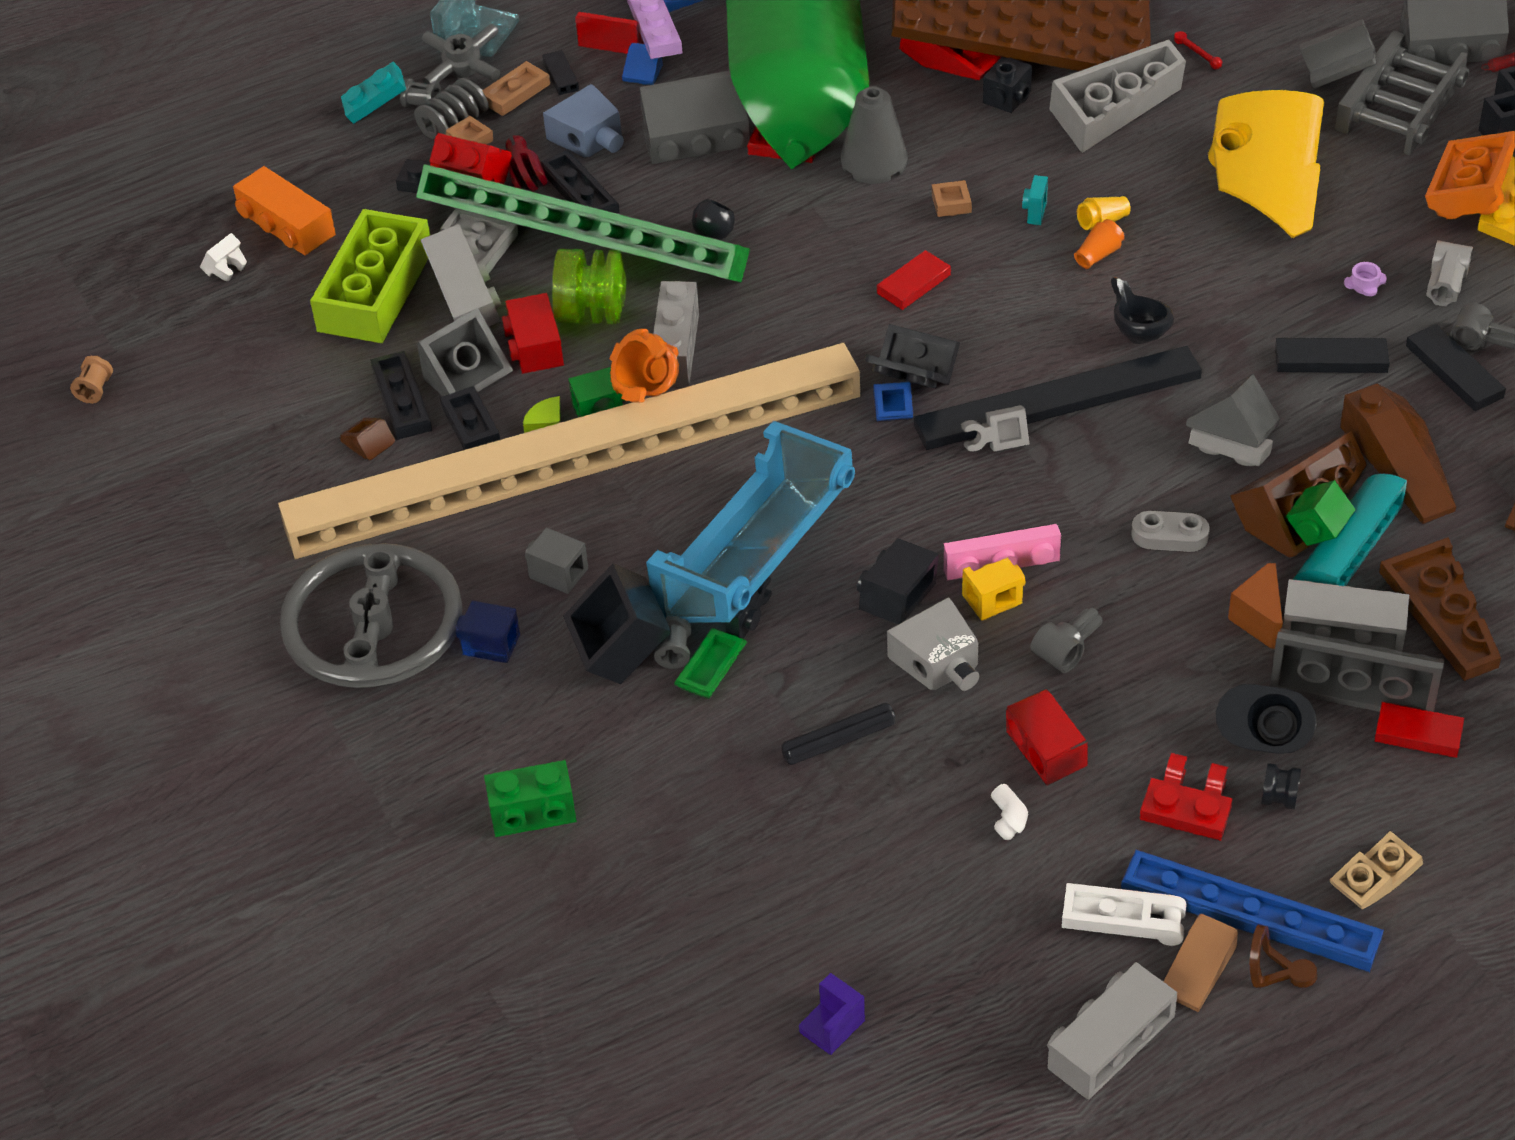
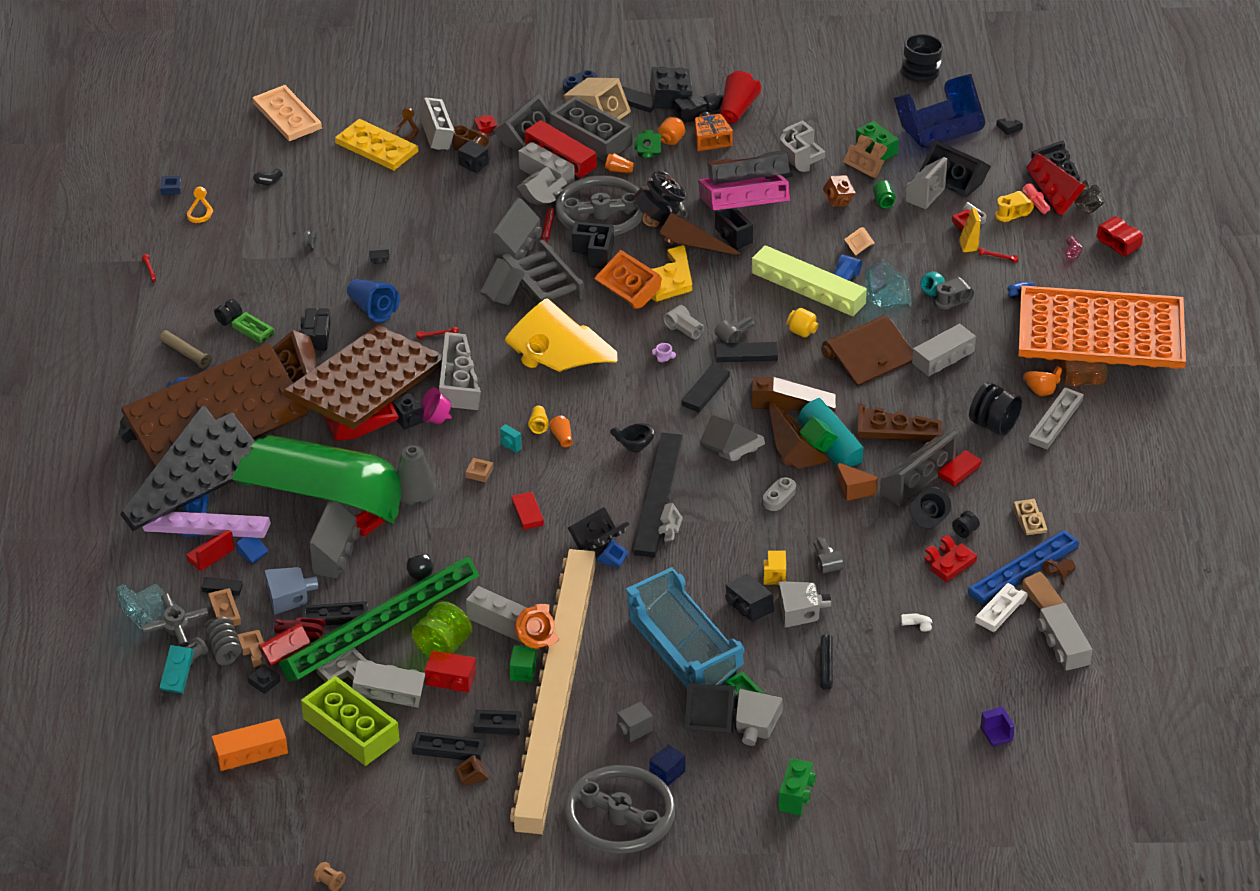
camera: 65 degrees left, 5 degrees down
white tile [200,233,247,281] -> none
dark grey slope [417,308,514,396] -> none
lime tile [523,396,561,433] -> none
bright pink plate [944,524,1061,581] -> none
red piece [1006,689,1088,786] -> none
light grey brick [1282,579,1409,651] -> none
none -> dark pink piece [421,387,452,424]
none -> light grey torso [736,689,783,746]

